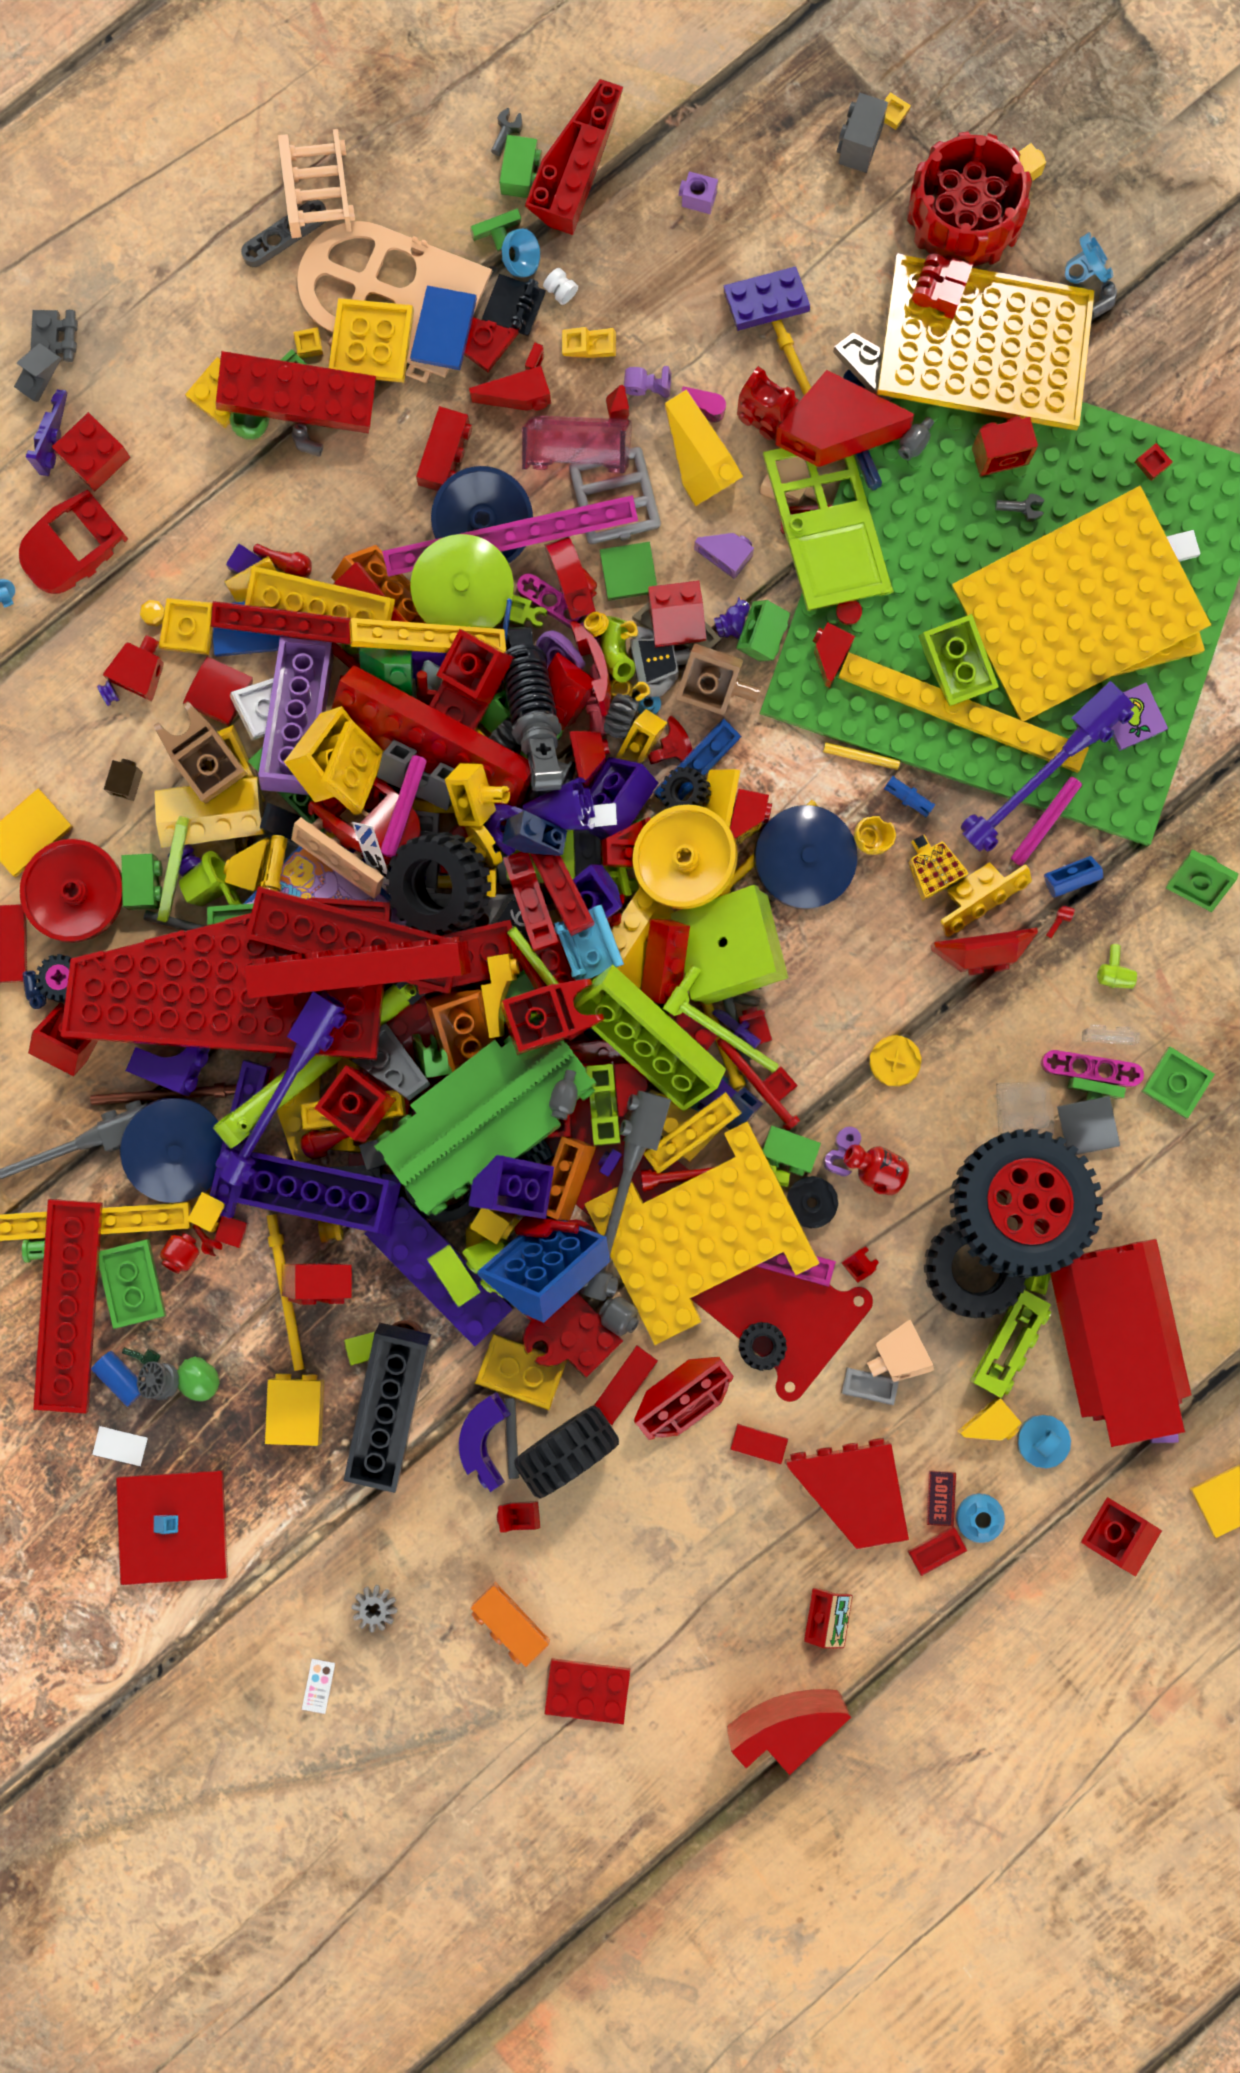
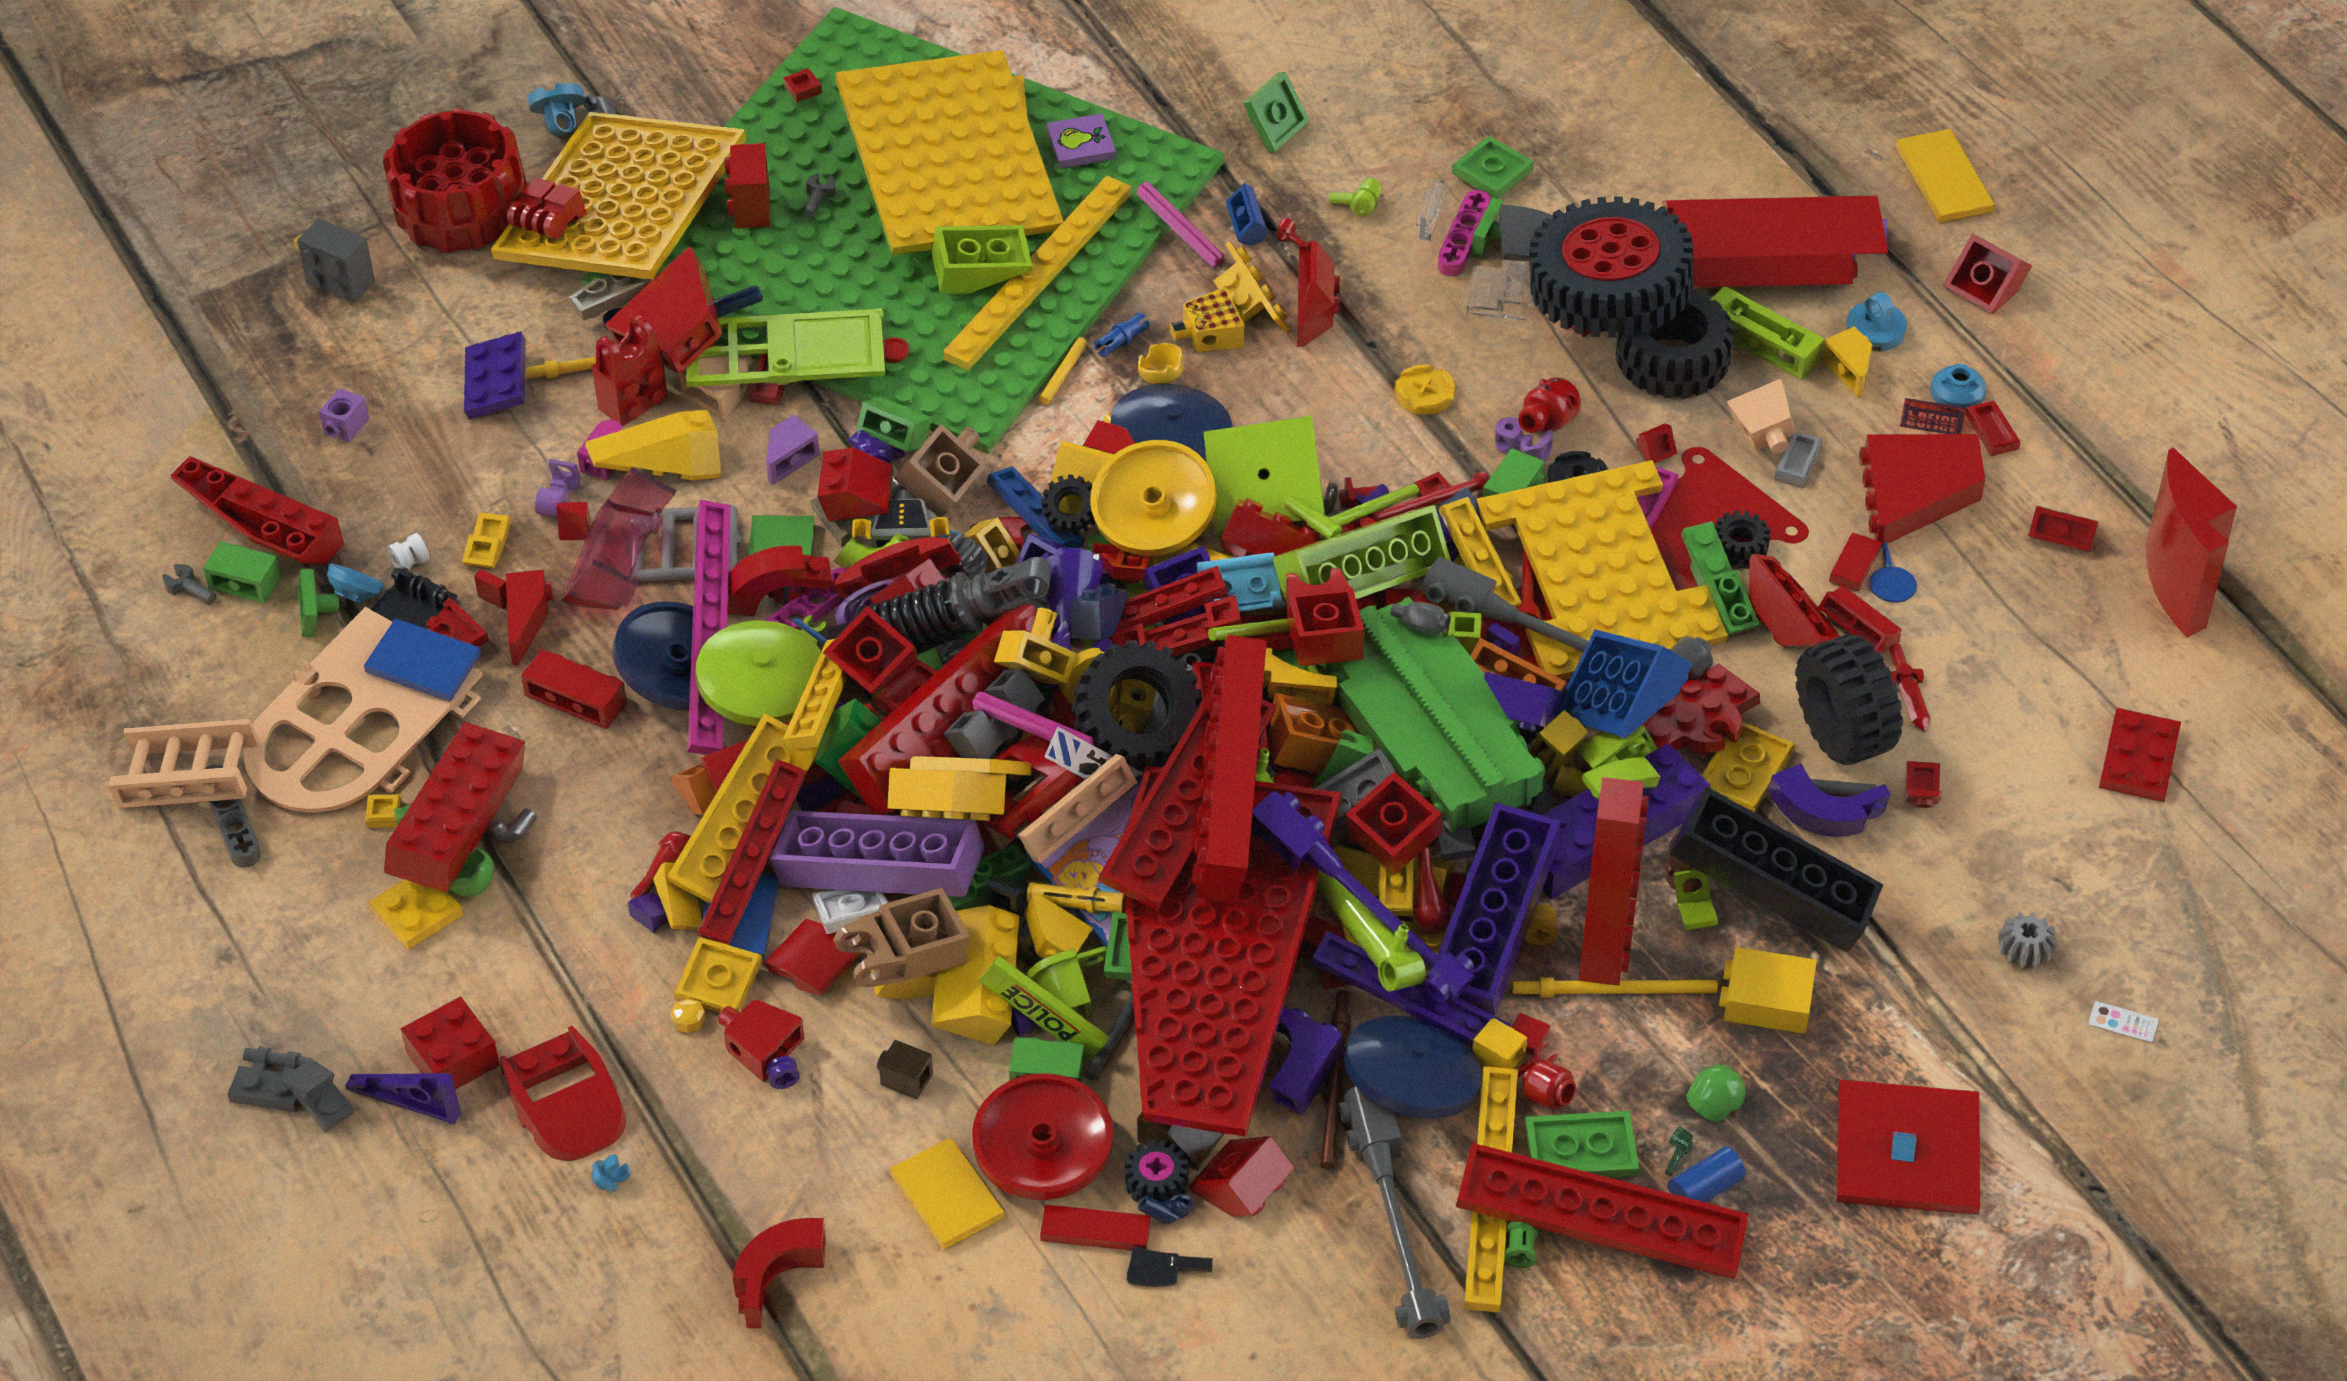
camera: 85 degrees left, 35 degrees down
white sticker [92,1426,148,1466] -> none
dark grey wheel [137,1361,179,1400] -> none
yellow plate [328,298,414,383] -> none
orange brick [471,1581,550,1667] -> none
red piece [514,1216,579,1237] -> none
yellow plate [584,612,609,637] -> none
red tile [593,1345,658,1425] -> none
red slope [813,622,855,688] -> none
dark grey plant [898,417,934,461] -> none
dark purple bar [961,681,1134,852] -> none
none -> bright green slope [1681,521,1760,635]
none -> red piece [1818,585,1902,652]
none -> blue piece [1870,542,1917,603]
none -> red sword [1889,644,1930,732]

